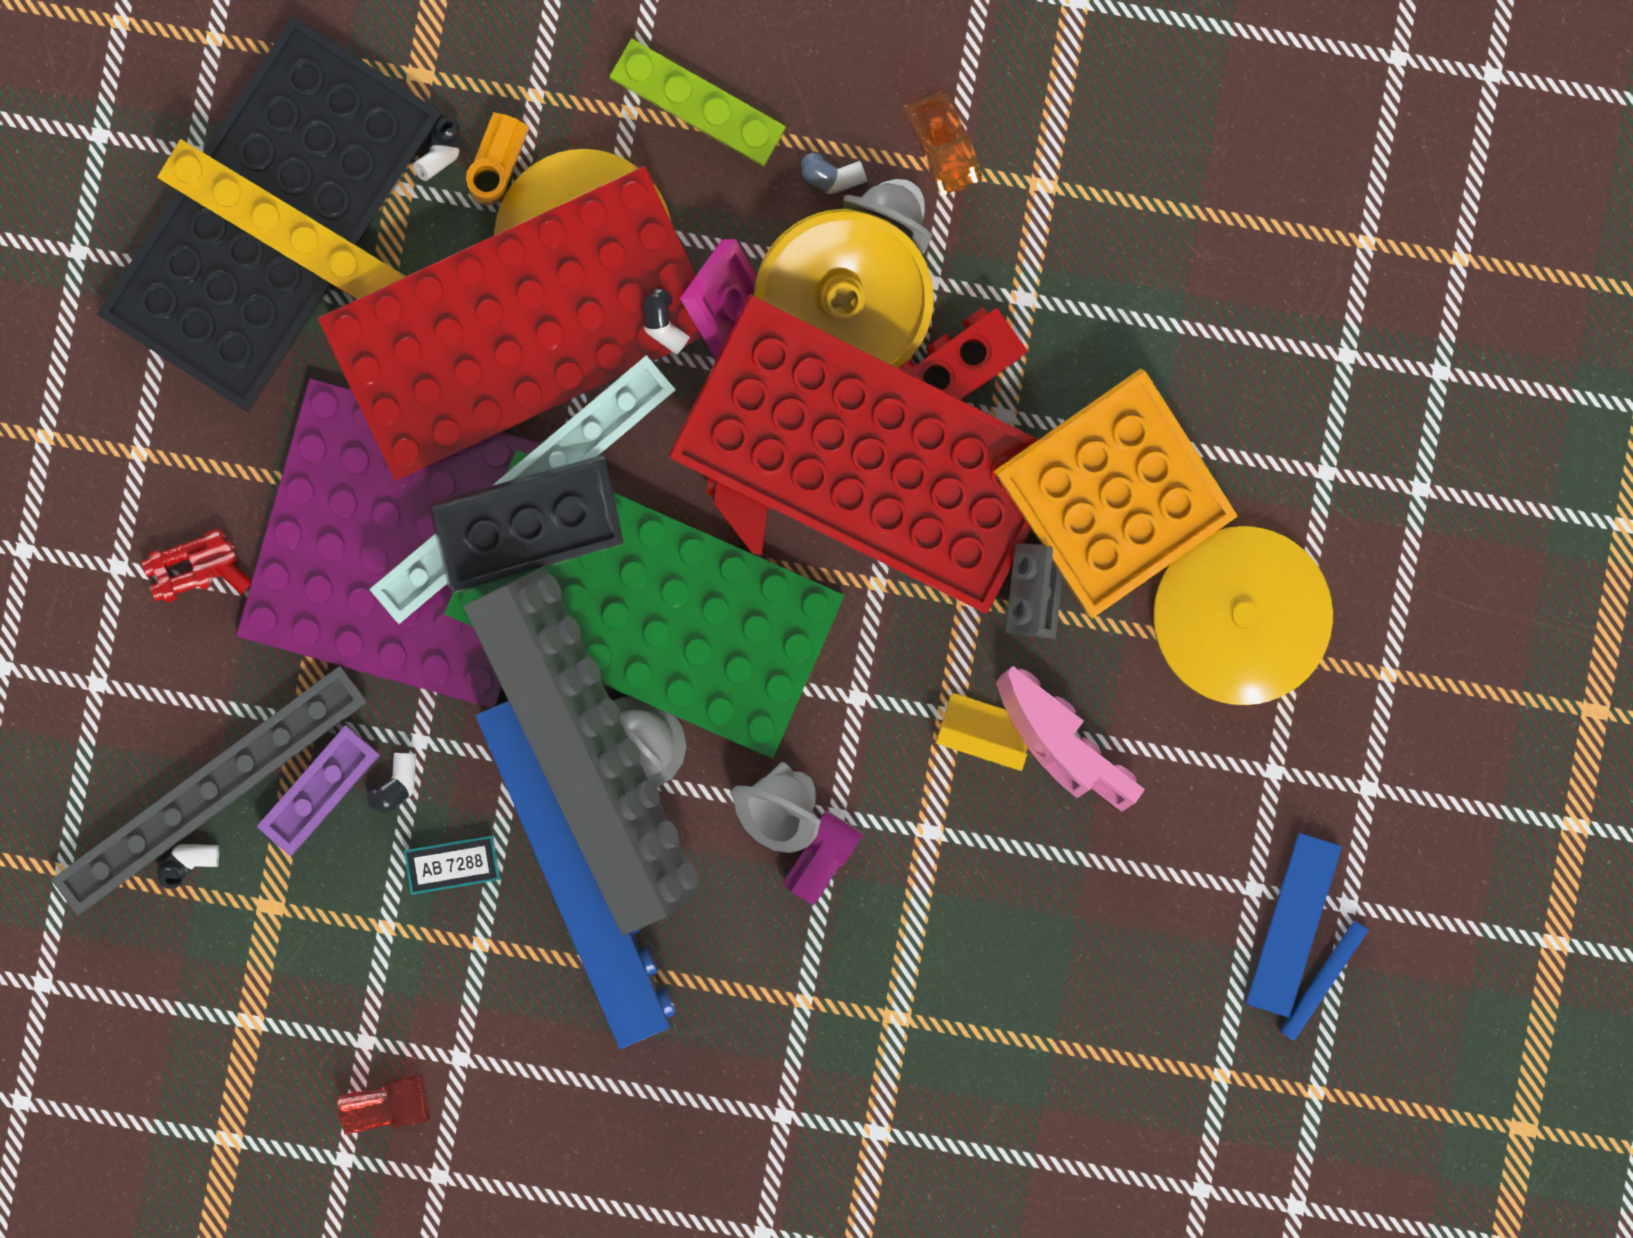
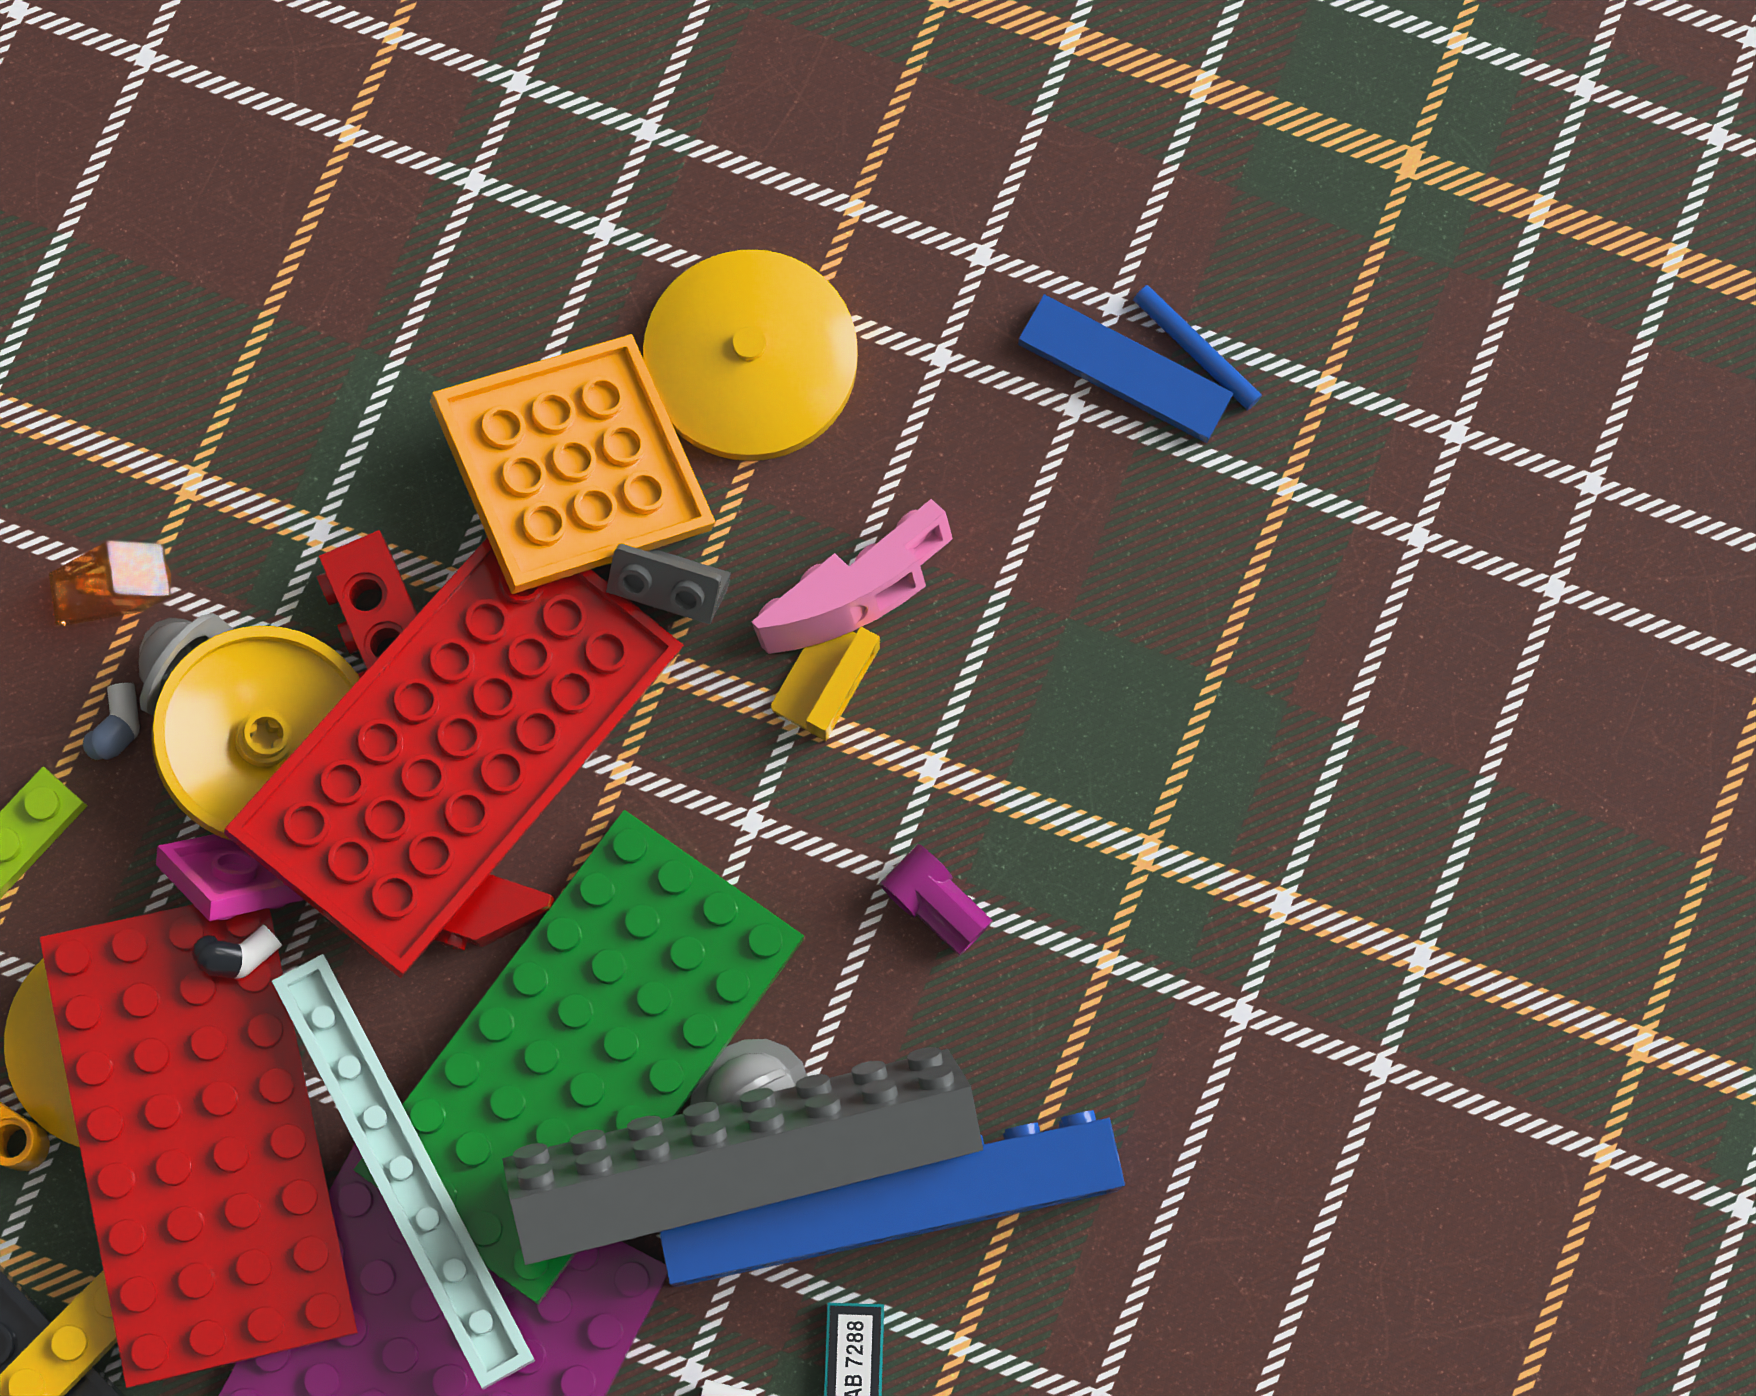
camera: 75 degrees left, 10 degrees down
black tile [428,455,624,592] -> none
light grey helmet [730,762,821,853] -> none

